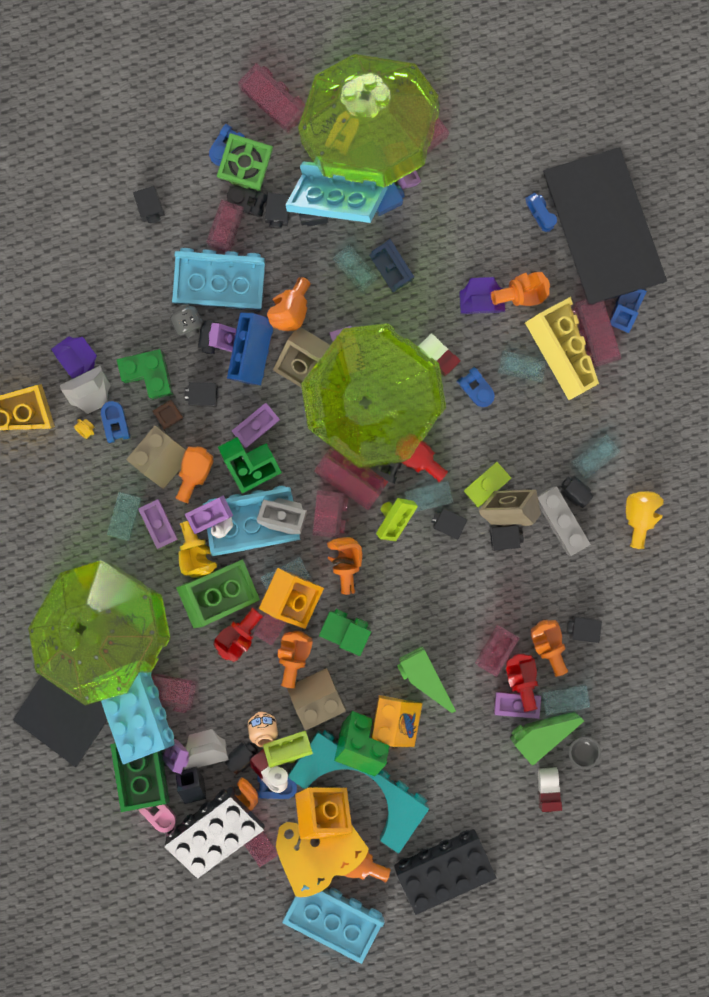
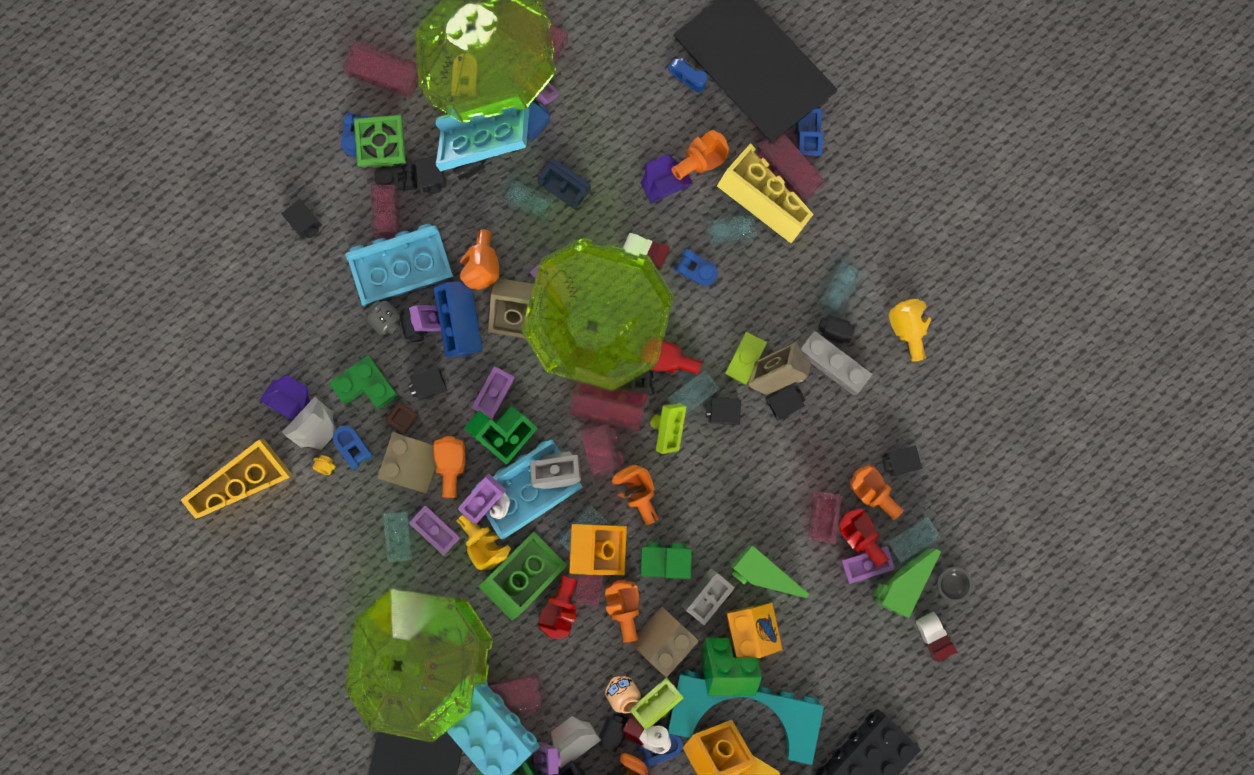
camera: 25 degrees left, 5 degrees down
none -> light grey hinge [681,569,735,625]

